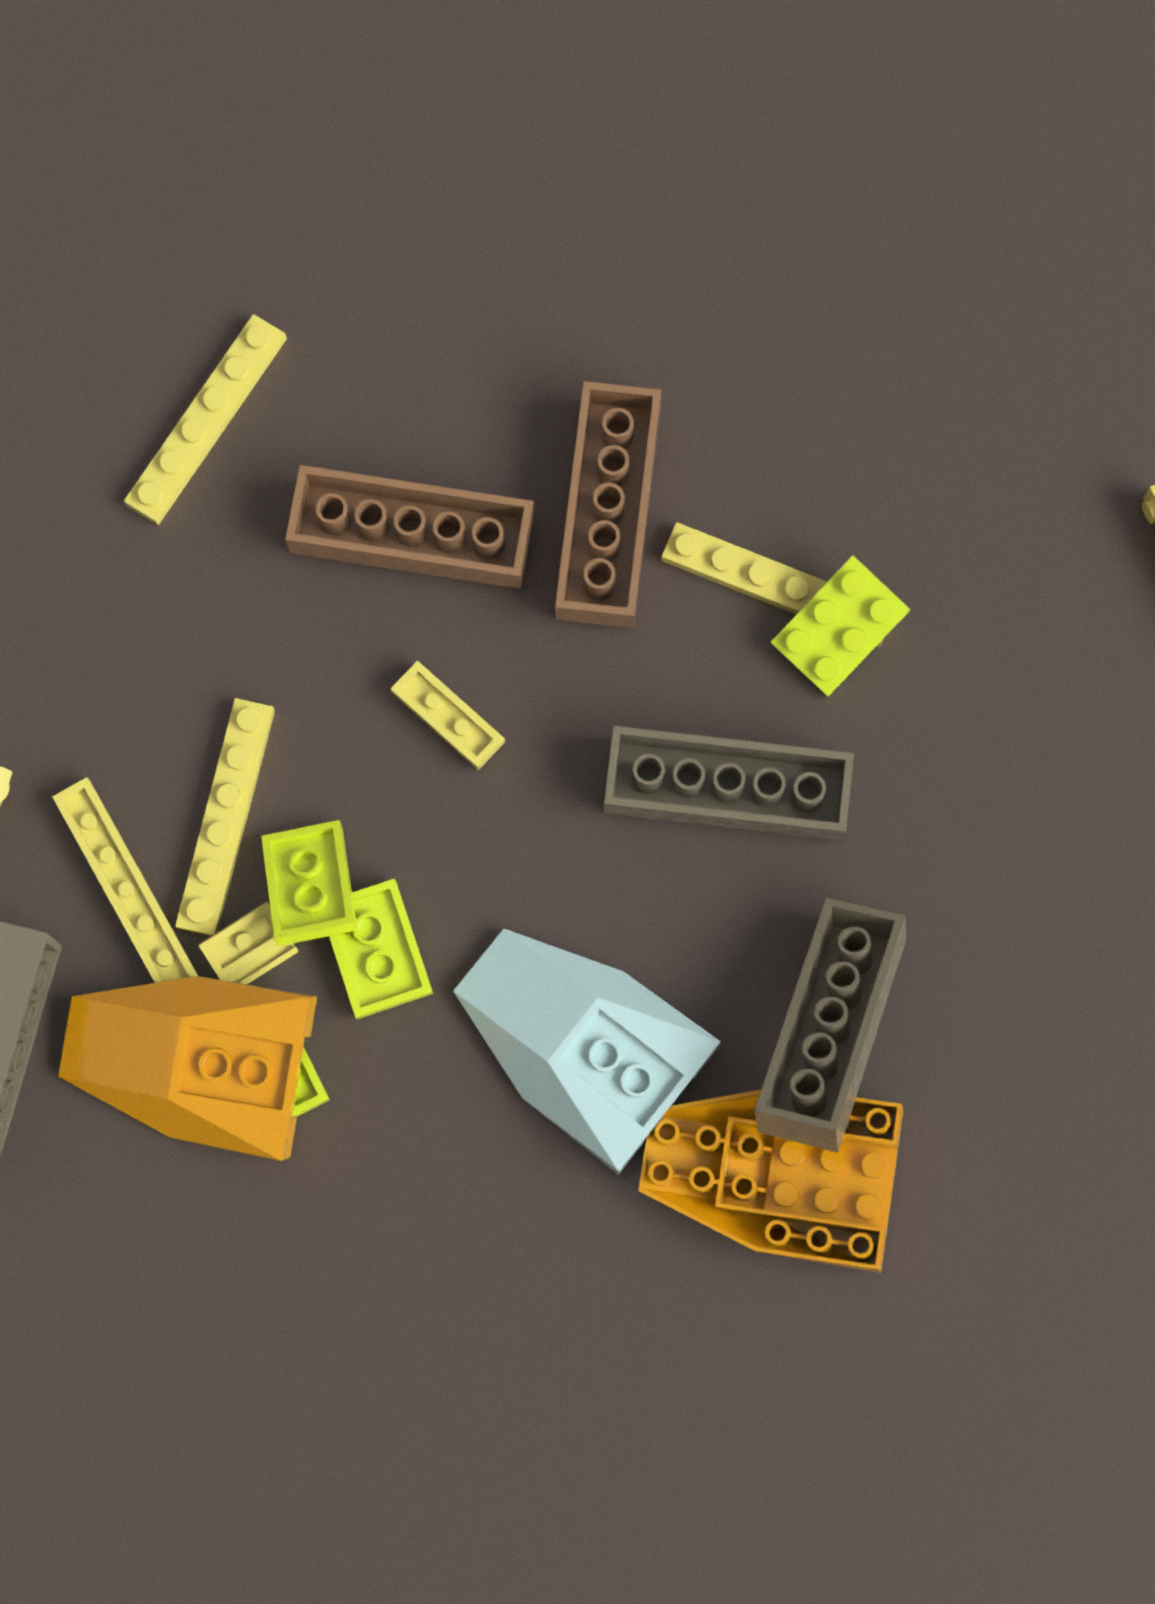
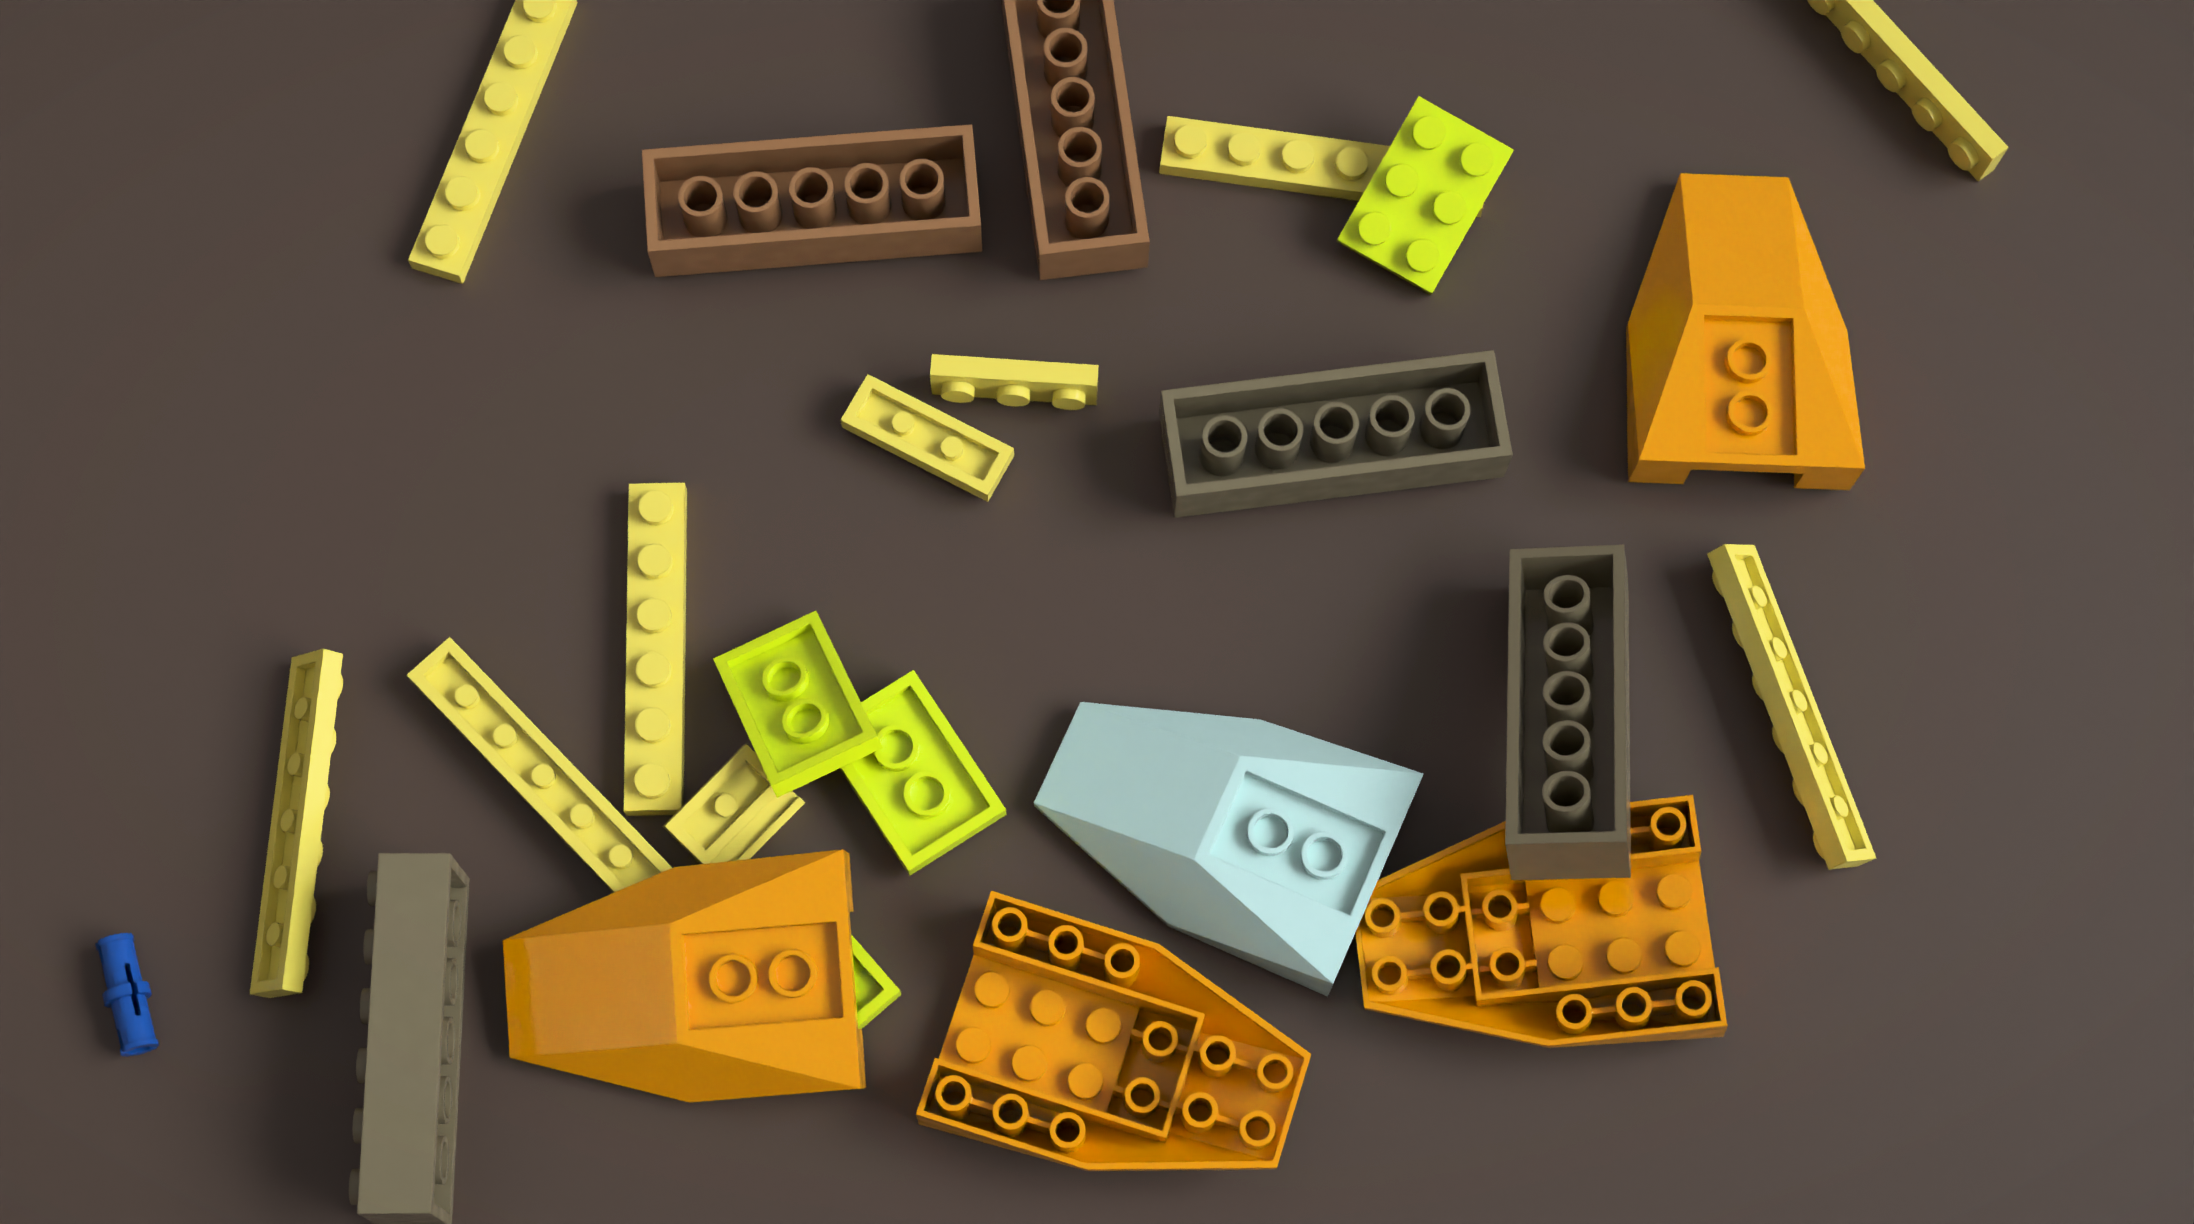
camera: 20 degrees left, 5 degrees down
none -> light orange wedge [916,891,1311,1171]
none -> light yellow plate [930,354,1099,410]
none -> light orange wedge [1626,173,1865,490]
none -> light yellow plate [1707,544,1876,870]

